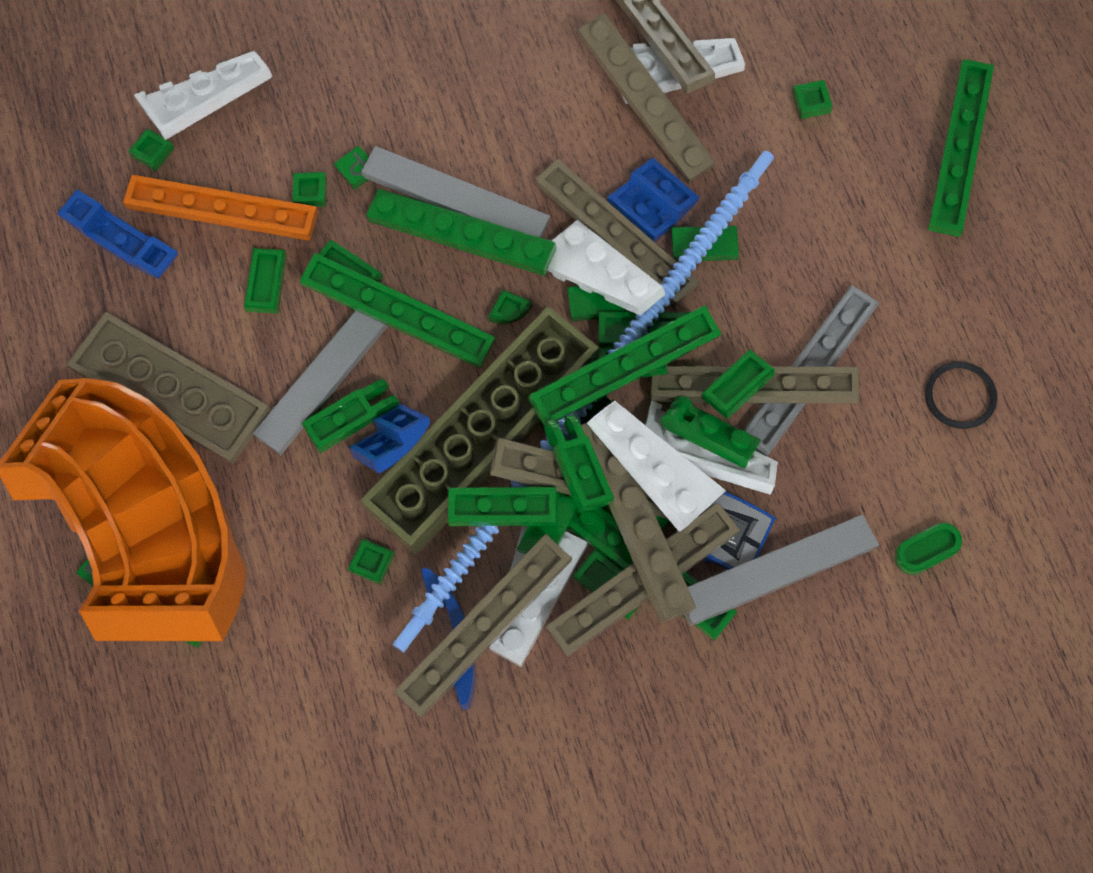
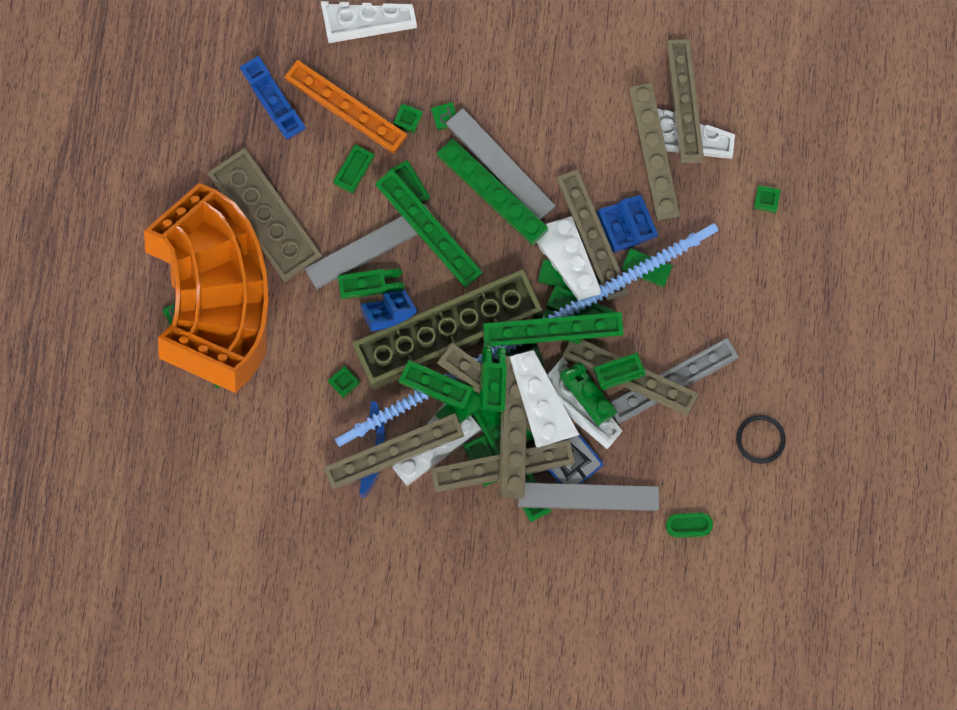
camera: 20 degrees right, 5 degrees up
green tile [128,128,175,172] -> none
green tile [488,290,533,324] -> none
green plate [927,59,994,237] -> none

